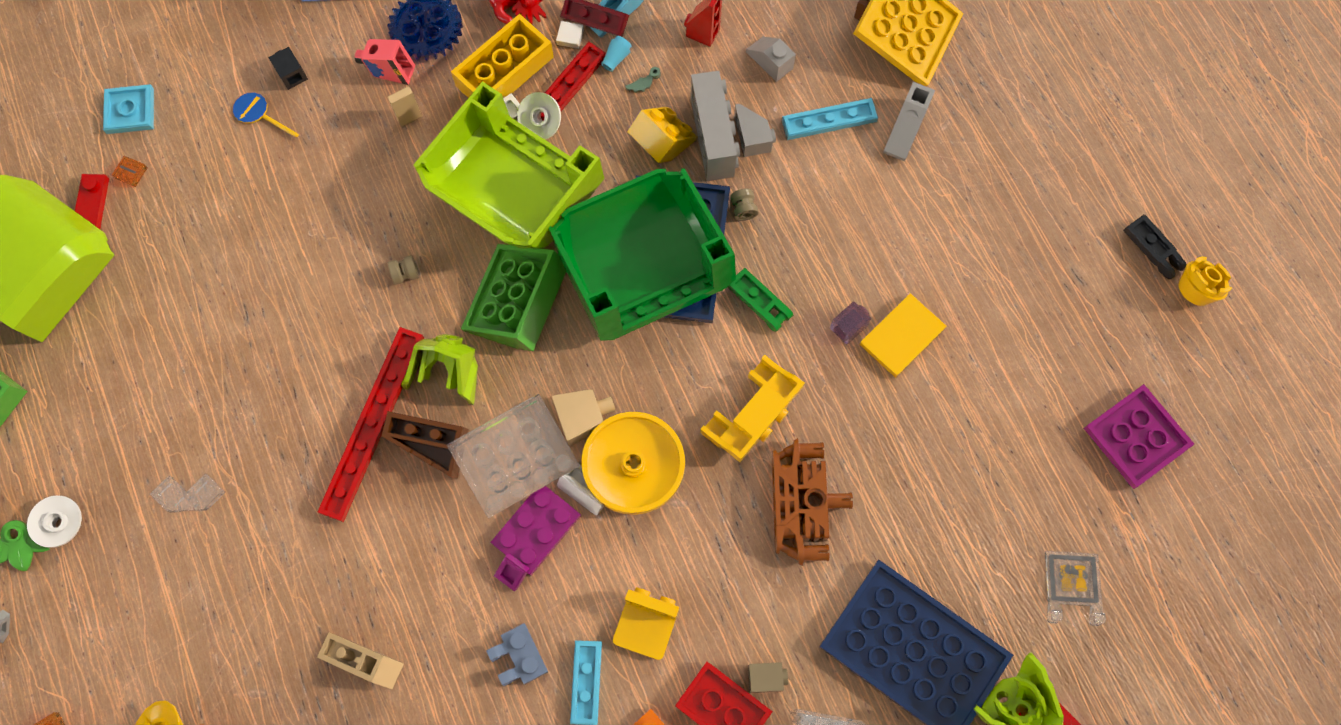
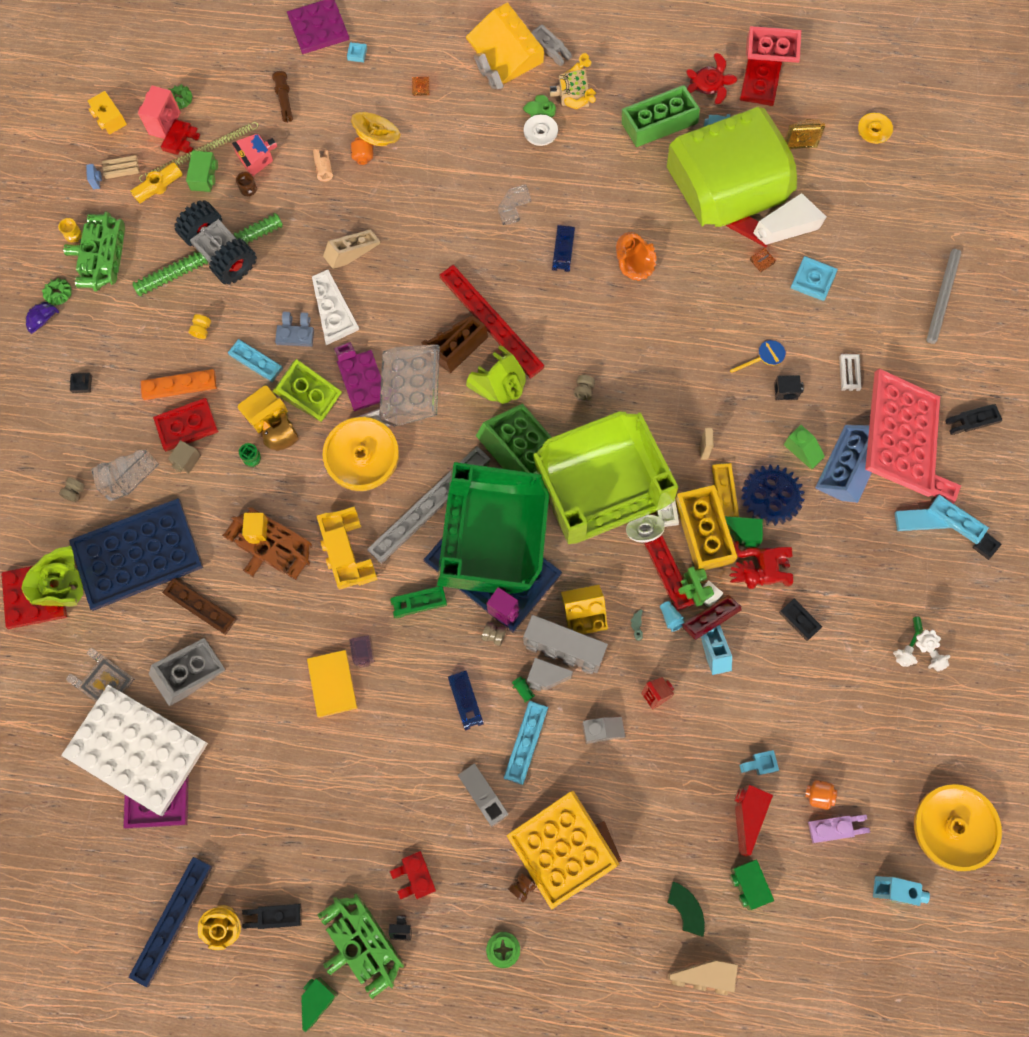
camera: 125 degrees right, 0 degrees up
coral torso [355,39,416,85] -> none
tan torso [552,389,616,446] -> none
none -> white plate [61,685,208,816]
none -> dark blue plate [128,857,213,987]
none -> light grey slope [148,638,225,706]
none -> reddish brown tile [162,578,237,635]
none -> green wheel [239,443,261,467]
none -> yellow brick [242,513,268,544]
none -> pearl gold piece [262,412,300,451]
none -> lime slope [272,359,342,422]
none -> green slope [301,977,339,1033]
none -> white wing [312,270,359,345]
none -> bright green piece [317,893,404,999]
none -> light grey plate [367,447,491,564]
none -> black tile [388,915,412,941]
none -> red plate [390,851,436,899]
none -> clear blue plate [448,670,484,731]
none -> bright green gear [486,932,520,968]
none -> magenta brick [487,587,519,626]
none -> reddish brown wheel [508,872,537,903]
none -> green pin [512,676,535,703]
none -> clear blue plate [552,225,575,272]
none -> orange hair [616,232,657,281]
none -> bright green hips [678,567,714,607]
none -> yellow tile [712,463,739,517]
none -> green slope [725,516,763,548]
none -> white slope [753,193,827,245]
none -> bright green slope [784,425,825,470]
none -> white tile [839,354,862,391]

